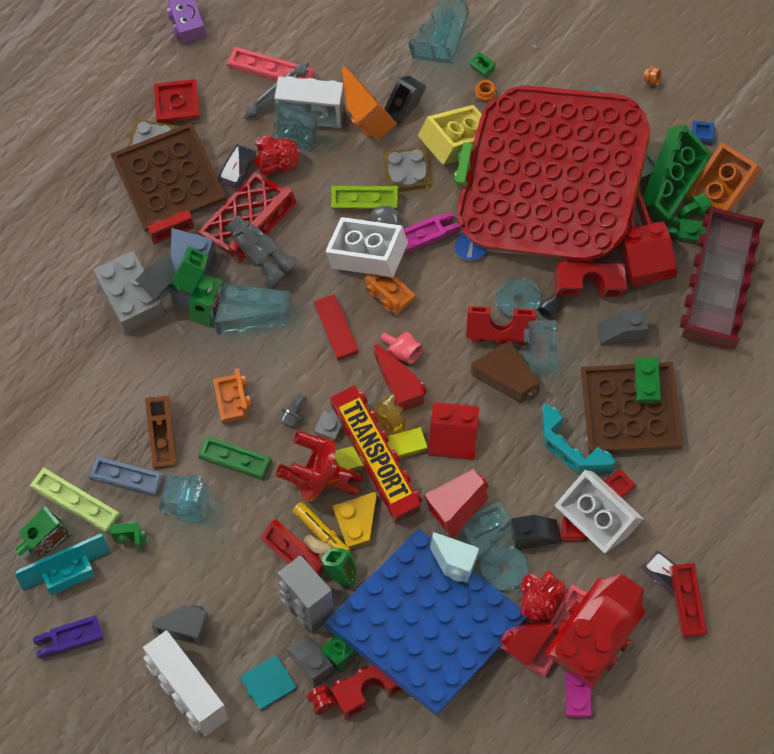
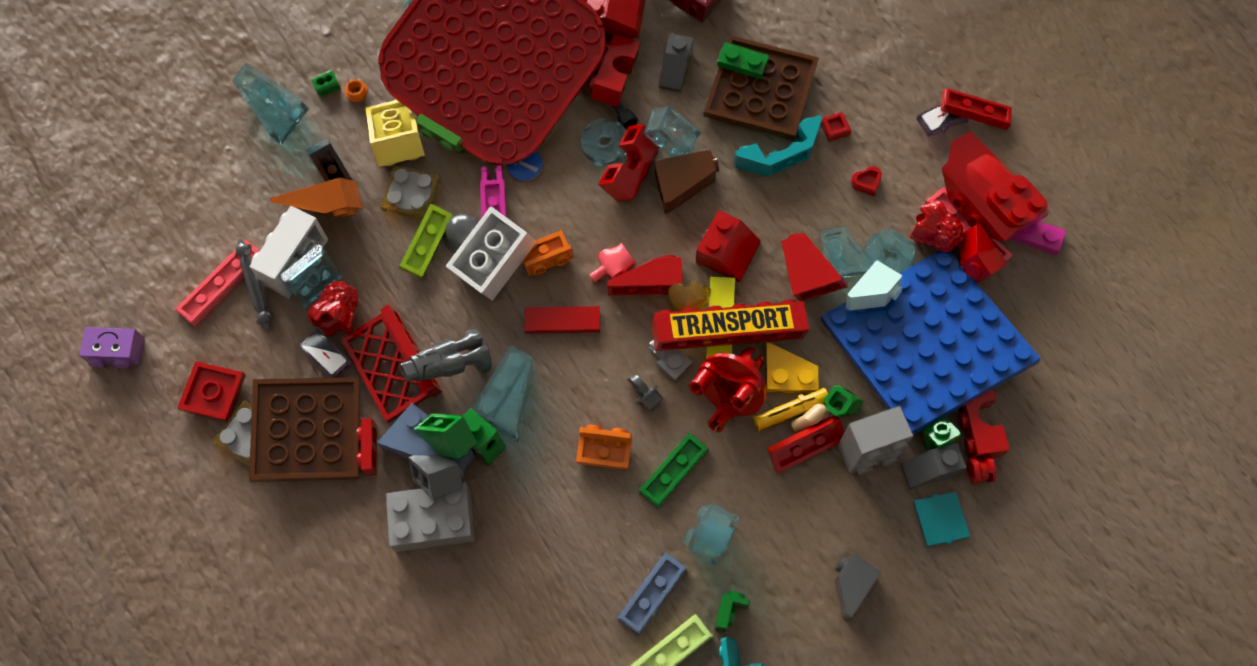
camera: 70 degrees left, 5 degrees up
white brick [143,630,228,737] -> none
dark orange slope [145,394,176,467] -> none
black slope [510,515,562,551] -> none
white slope [554,470,644,554] -> none

